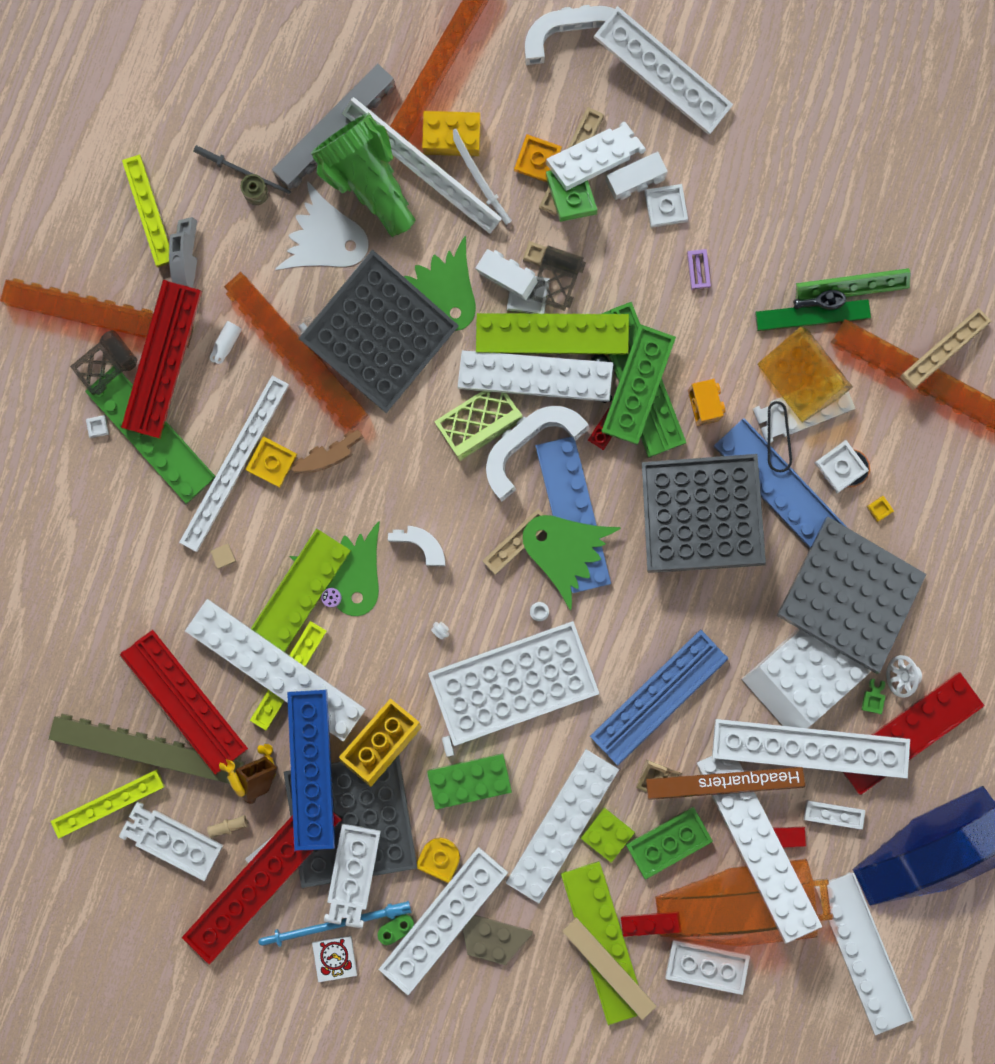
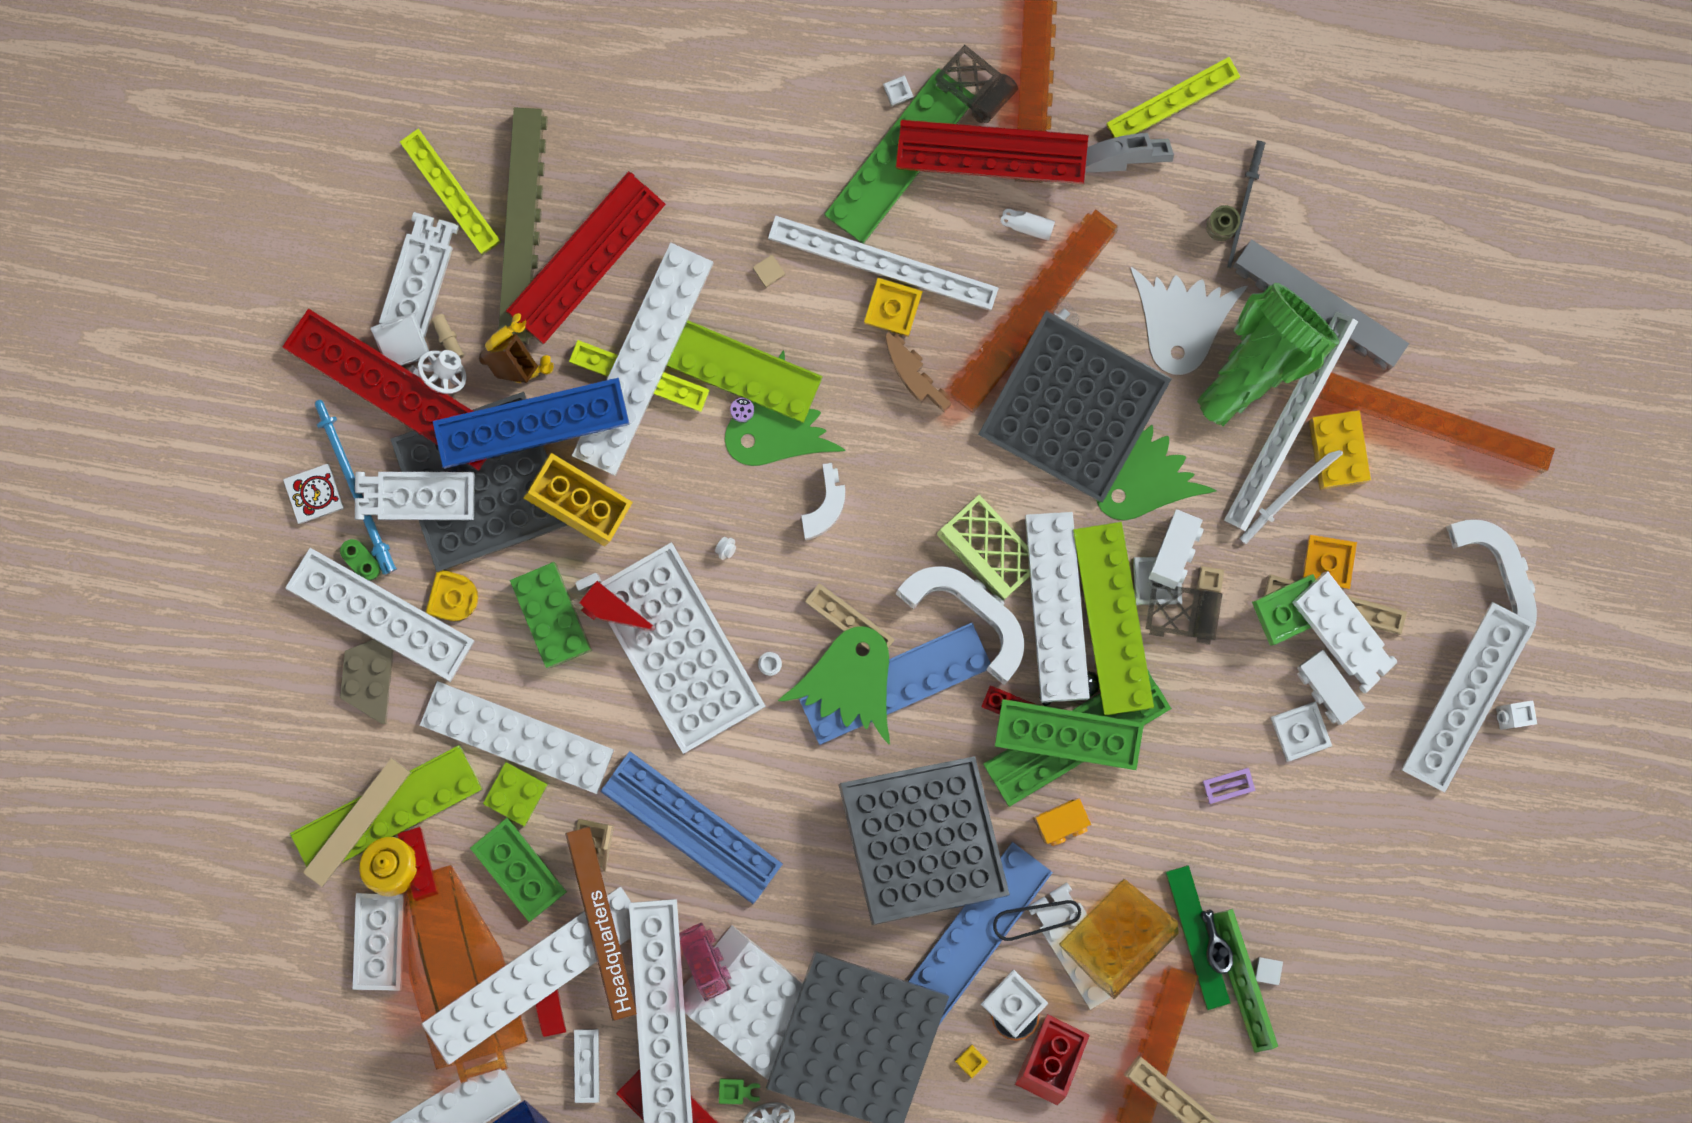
camera: 80 degrees right, 0 degrees up
none -> yellow wheel [359,837,417,897]
none -> white piece [371,312,429,366]
none -> white wheel [418,350,467,394]
none -> red slope [579,581,656,632]
none -> clear pink brick [679,922,732,1001]
none -> red slope [1015,1014,1090,1106]
none -> white tile [1255,957,1283,985]
none -> white bracket [1496,701,1537,730]

